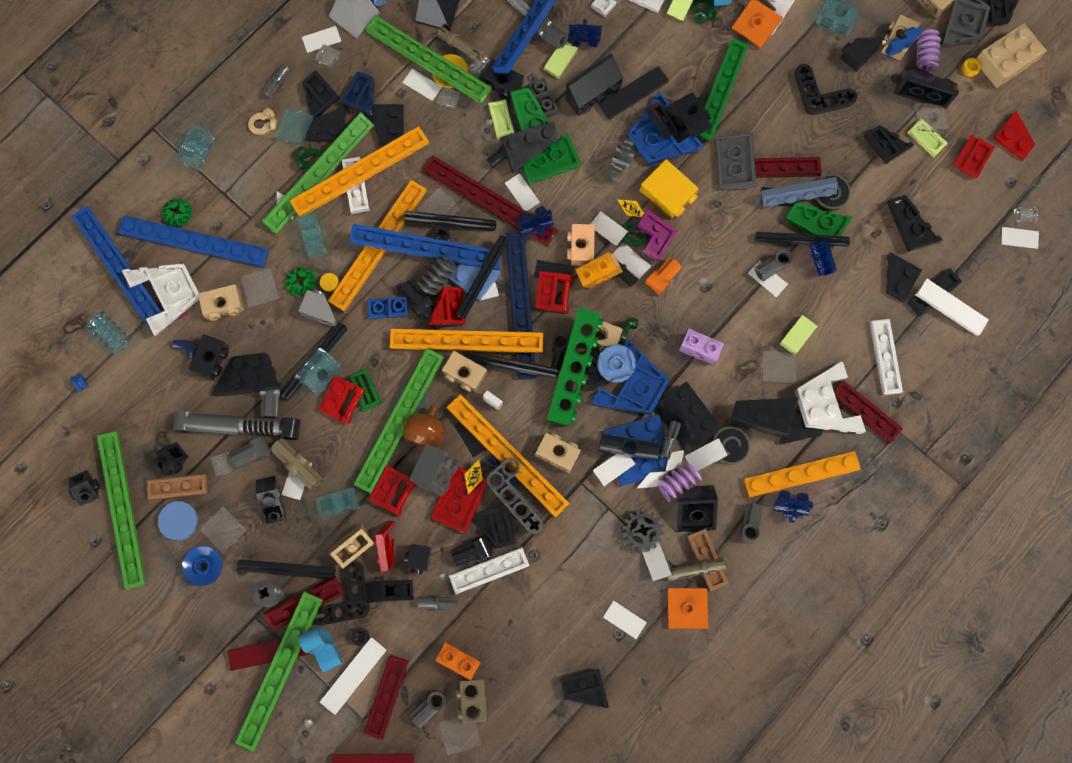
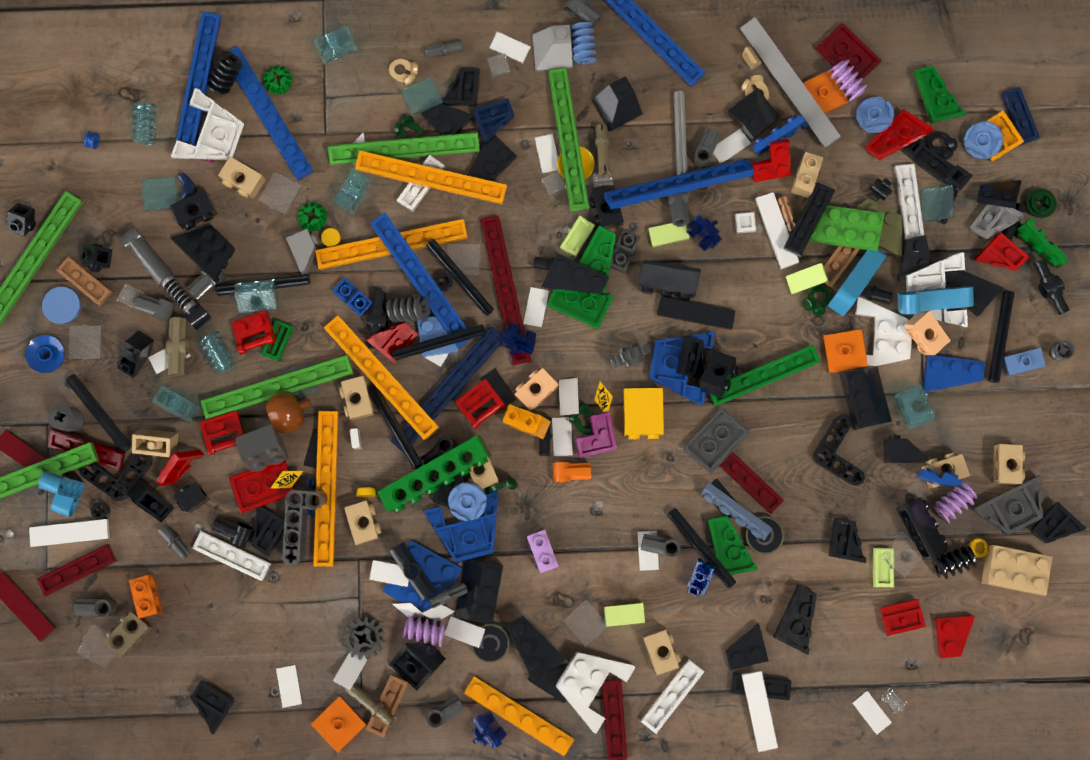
camera: 50 degrees right, 5 degrees up
none -> clear light blue piece [141,177,178,211]
none -> clear light blue piece [199,331,237,374]
none -> black piece [207,51,243,95]
none -> yellow tile [356,487,376,498]
none -> tan brick [643,629,681,675]
none -> black slope [840,366,892,431]
none -> black piece [932,546,977,579]

